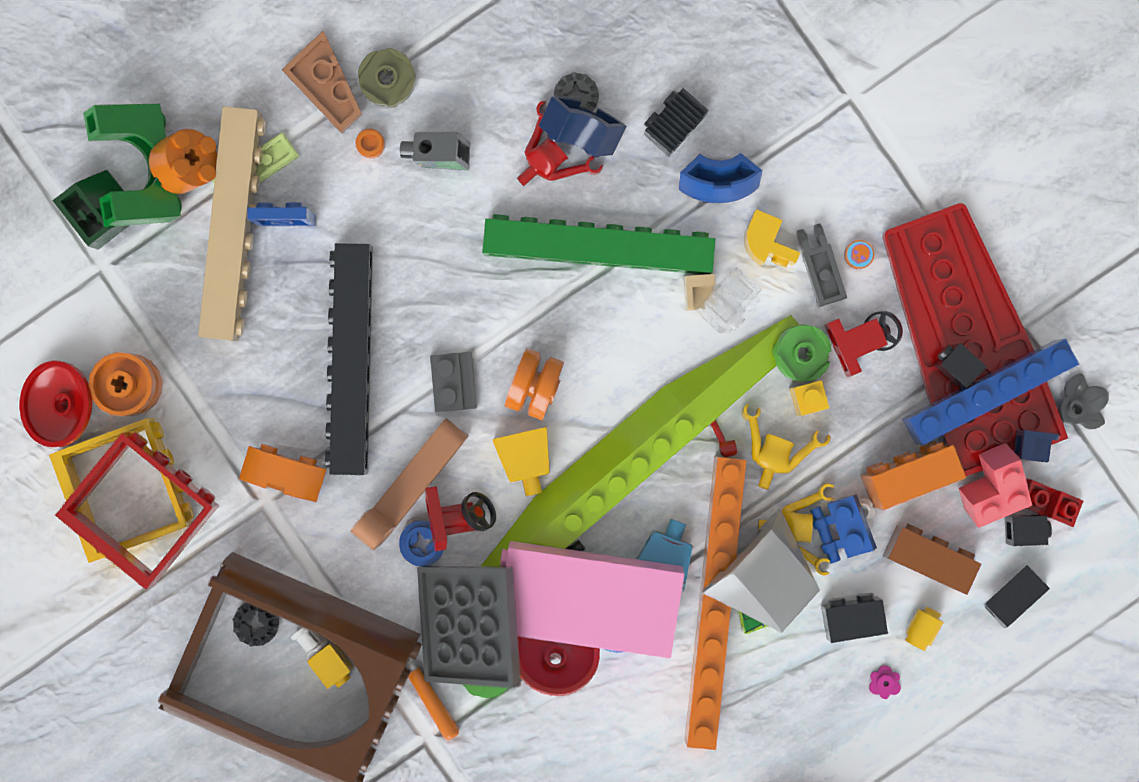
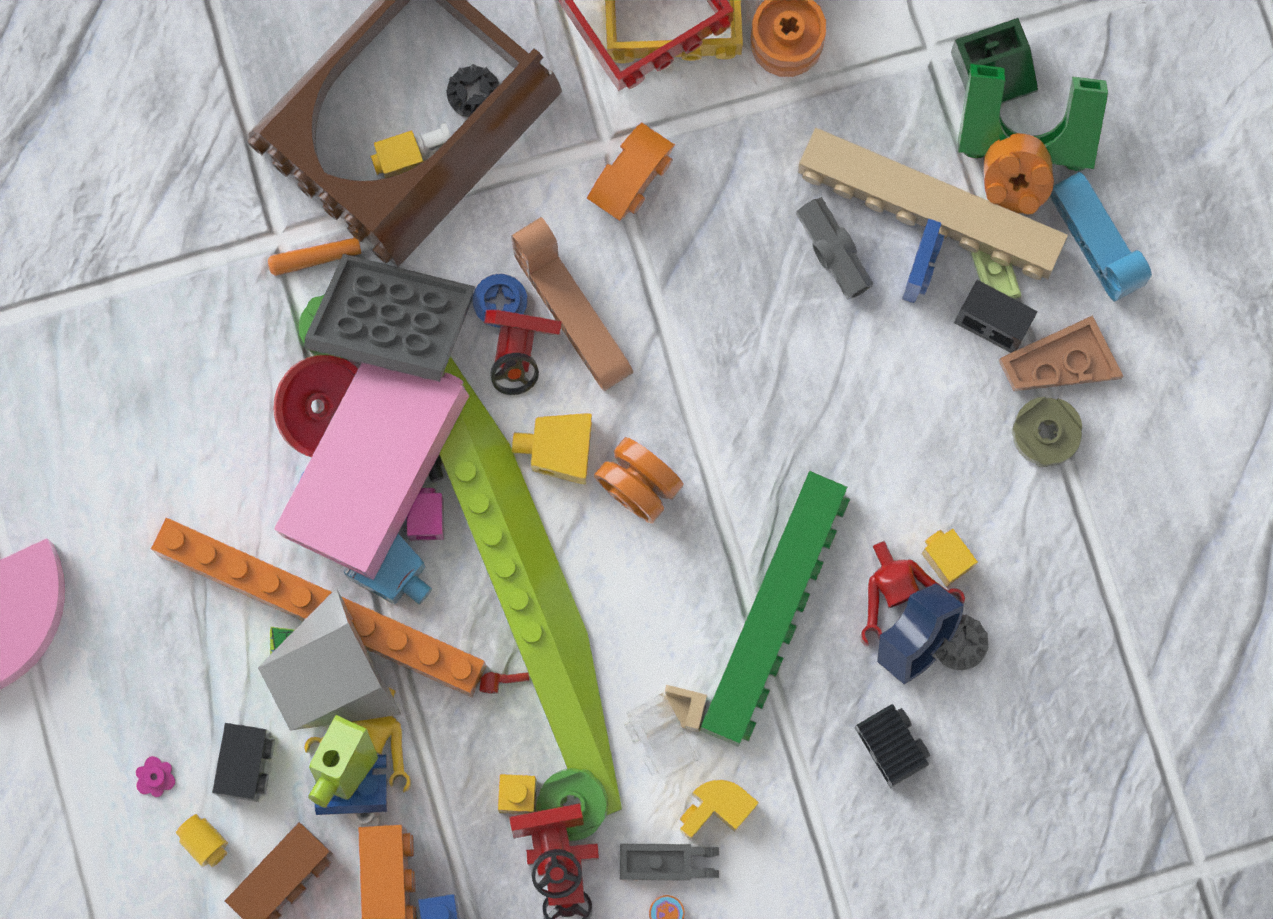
camera: 105 degrees right, 10 degrees down
black brick [325,243,373,475] -> none
orange tile [356,129,385,159] -> none
dark grey torso [400,132,471,171] -> none
dark grey plate [430,352,477,412] -> none
blue brick [678,153,763,203] -> none
yellow piece [741,403,831,490] -> none
none -> lime torso [308,715,378,808]
none -> dark pink brick [407,488,444,541]
none -> red piece [509,803,584,899]
none -> dark grey piece [796,197,874,300]
none -> yellow brick [922,528,978,587]
none -> black hinge [954,280,1038,353]
none -> dark azure beam [1050,172,1152,302]

